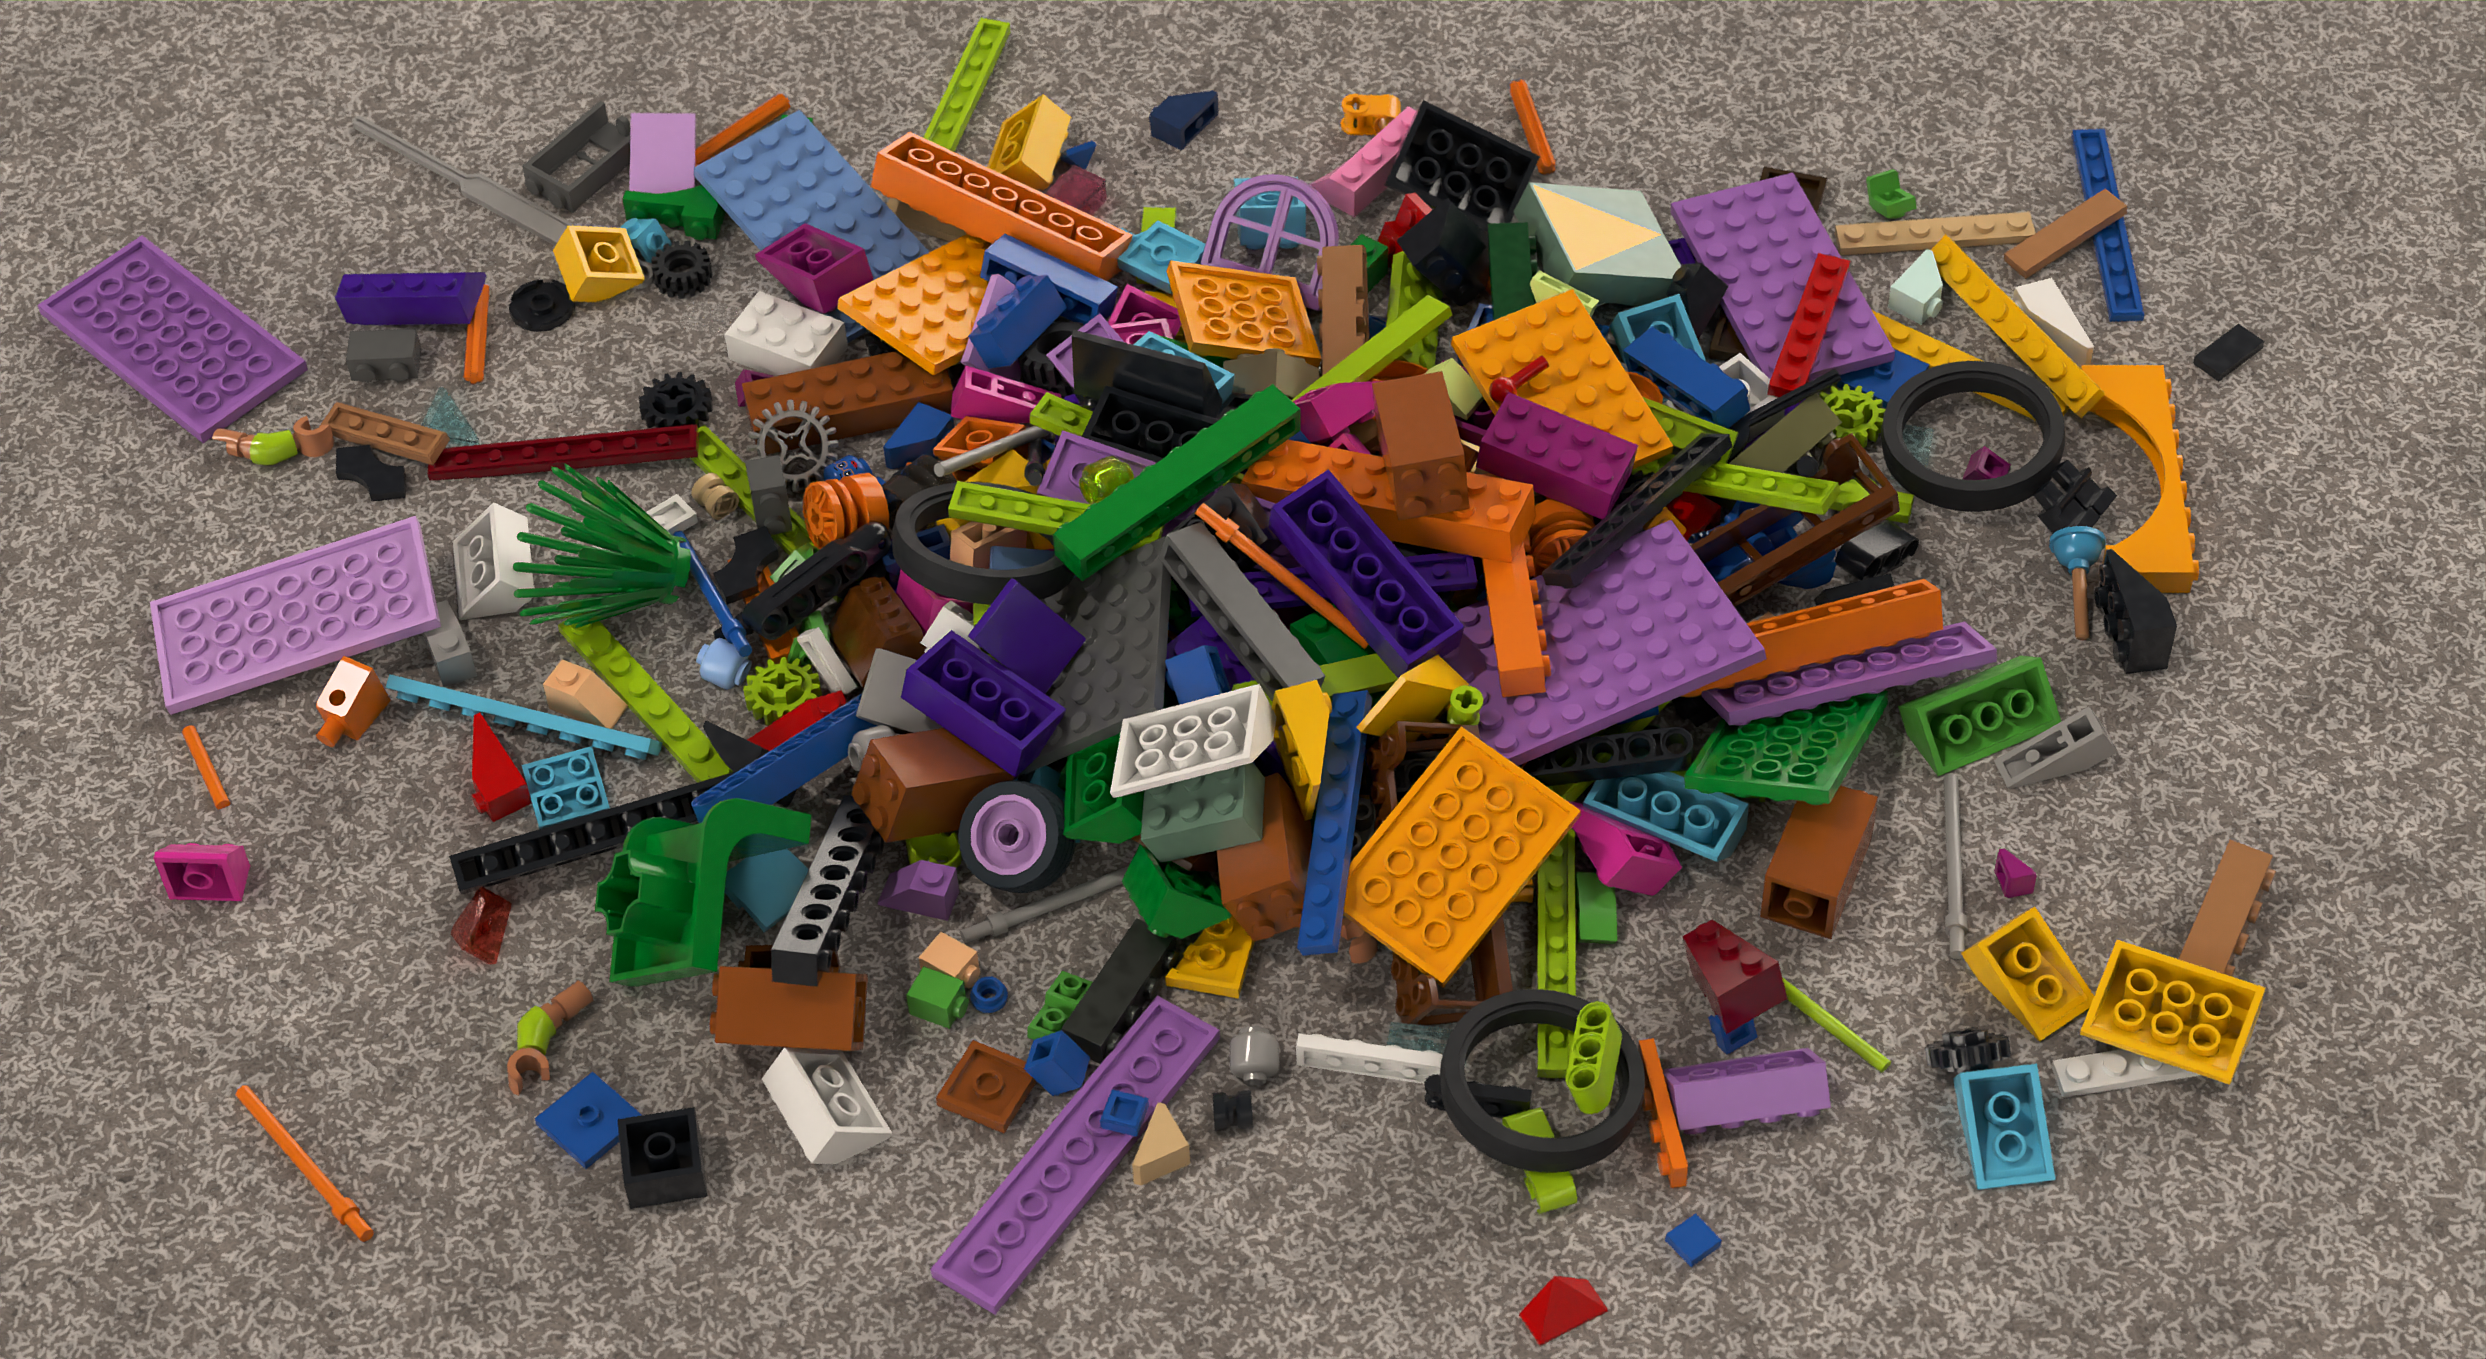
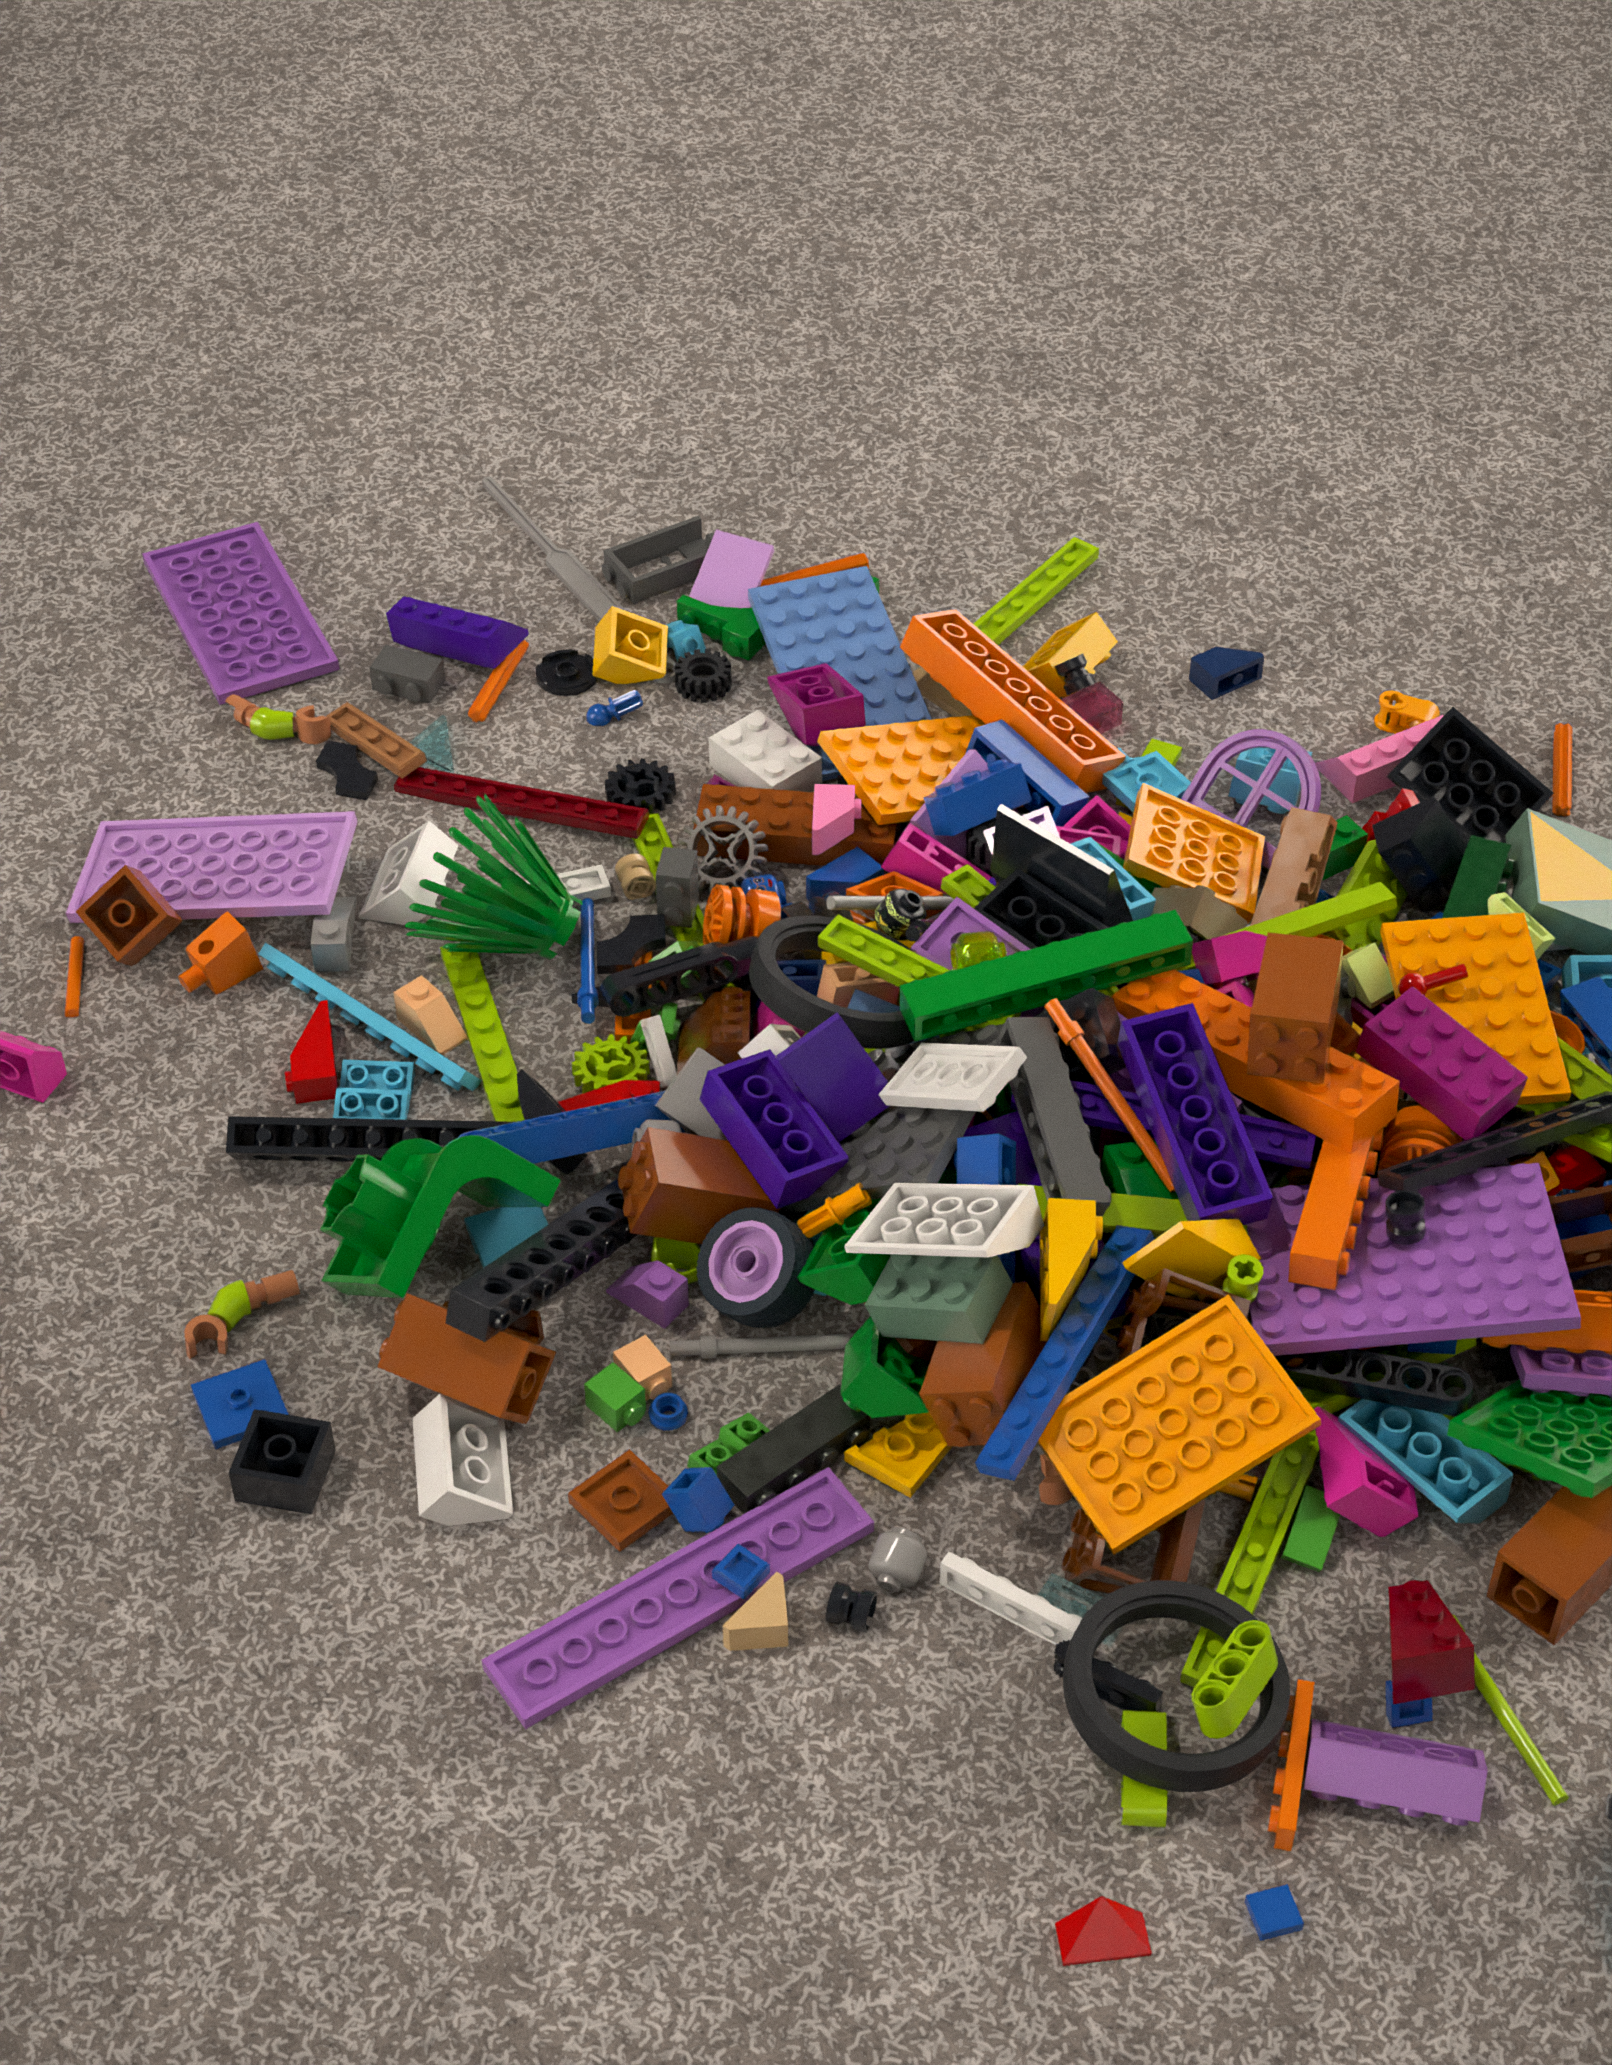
camera: 20 degrees right, 5 degrees down
clear red slope [451,886,512,965] -> none
light blue head [696,638,752,690] -> none
blue slope [1060,141,1096,169] -> none
none -> dark orange brick [75,865,183,966]
none -> blue axle [586,690,643,726]
none -> light orange axle [797,1182,872,1238]
none -> bright pink slope [812,784,861,855]
none -> black head [874,889,927,941]
none -> white plate [878,1043,1027,1112]
none -> black wheel [1055,654,1096,696]
none -> black wheel [1385,1190,1426,1245]

